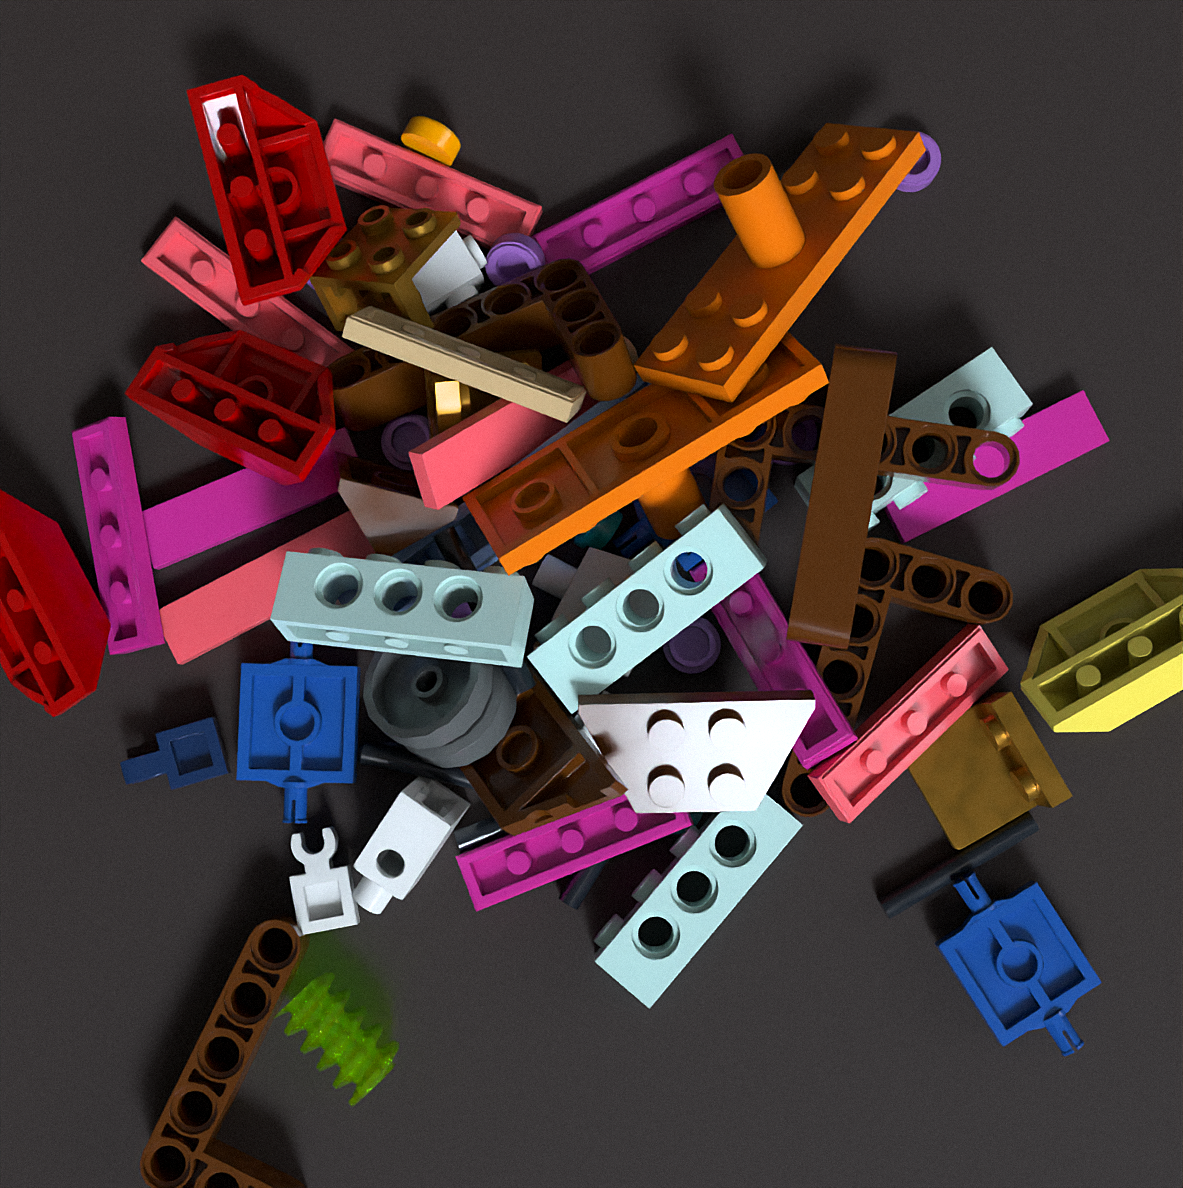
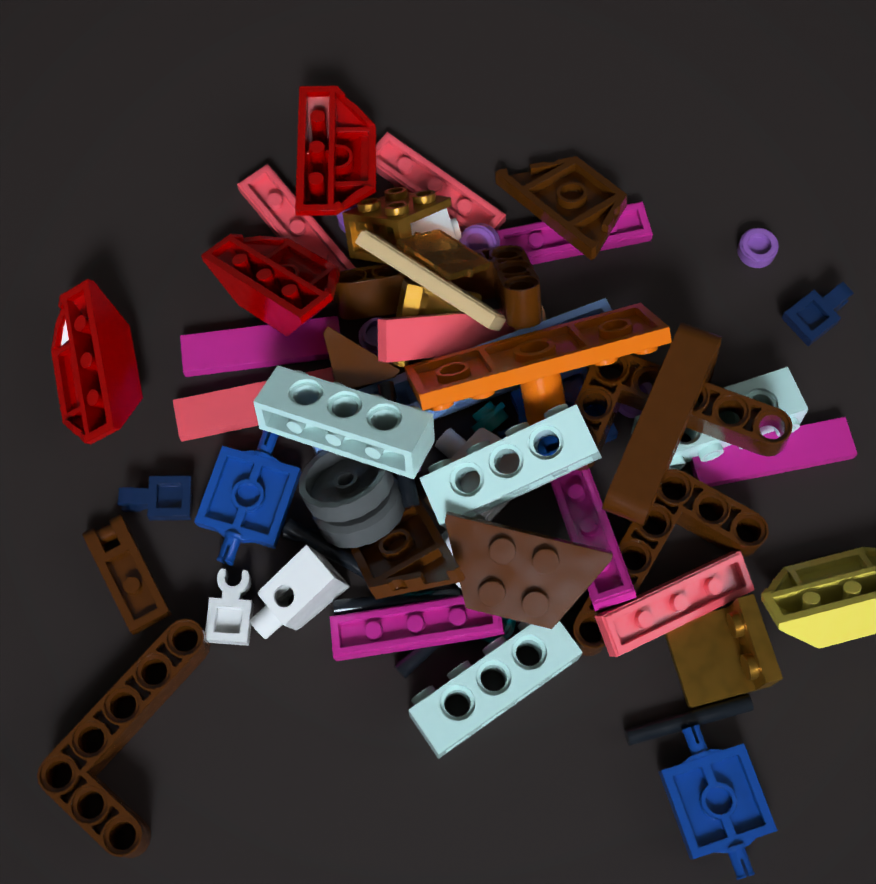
camera: 10 degrees right, 15 degrees down
dark pink tile [72,417,165,655] -> none
clear neon green piece [272,971,400,1107] -> none
light orange tile [401,116,461,167] -> none
orange plate [634,123,926,403] -> none
medium lavender plate [663,617,721,674] -> none
none -> reddish brown plate [82,514,172,635]
none -> clear orange piece [395,229,491,281]
none -> reddish brown wing [495,156,627,260]
none -> dark blue plate [782,282,854,347]

